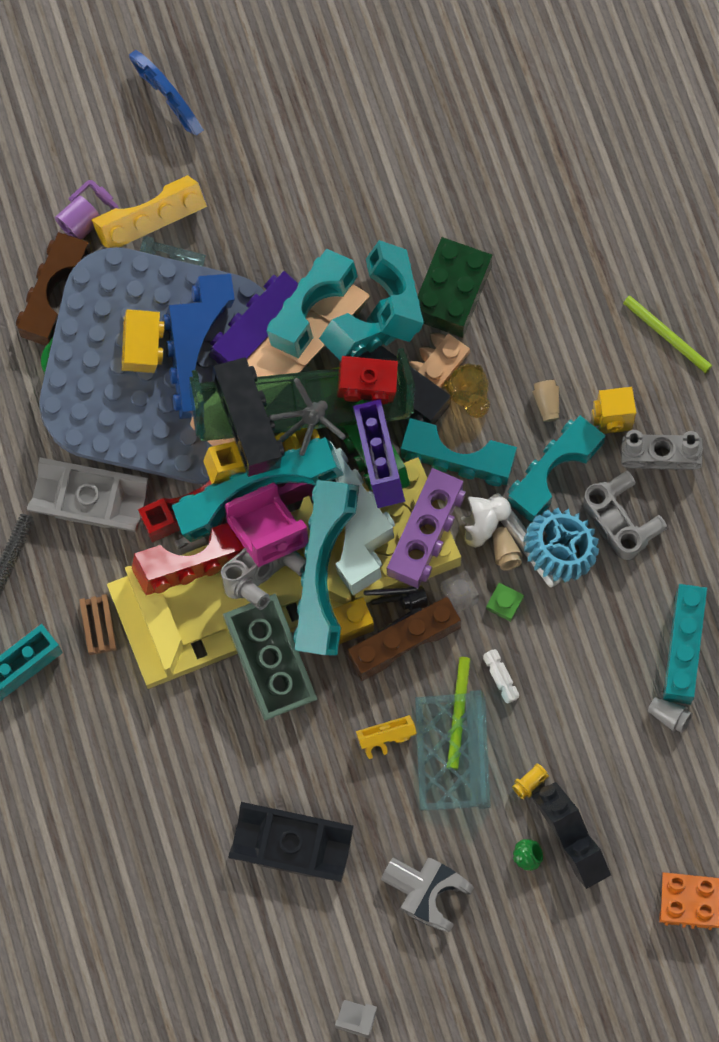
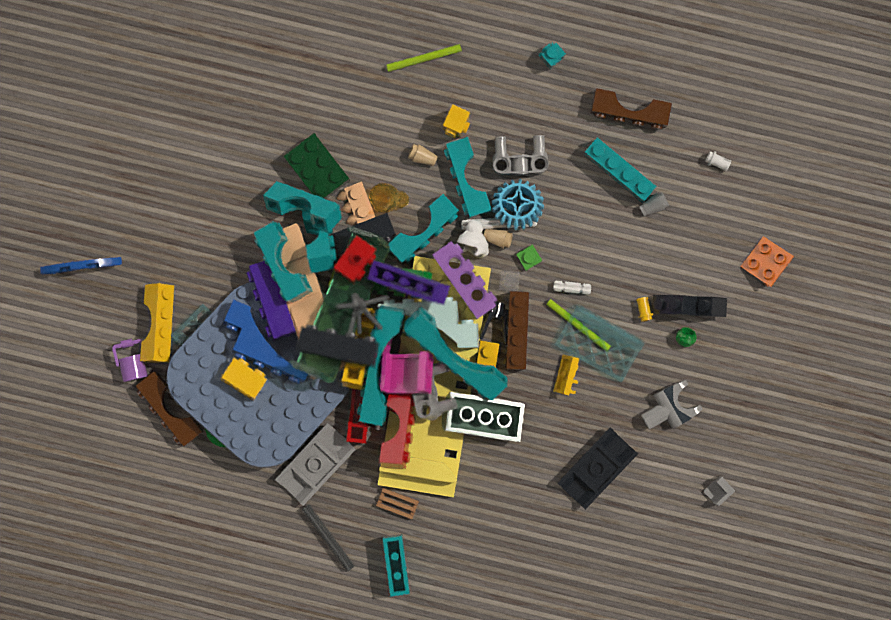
camera: 60 degrees left, 15 degrees up
light grey piece [621,430,703,470] -> none

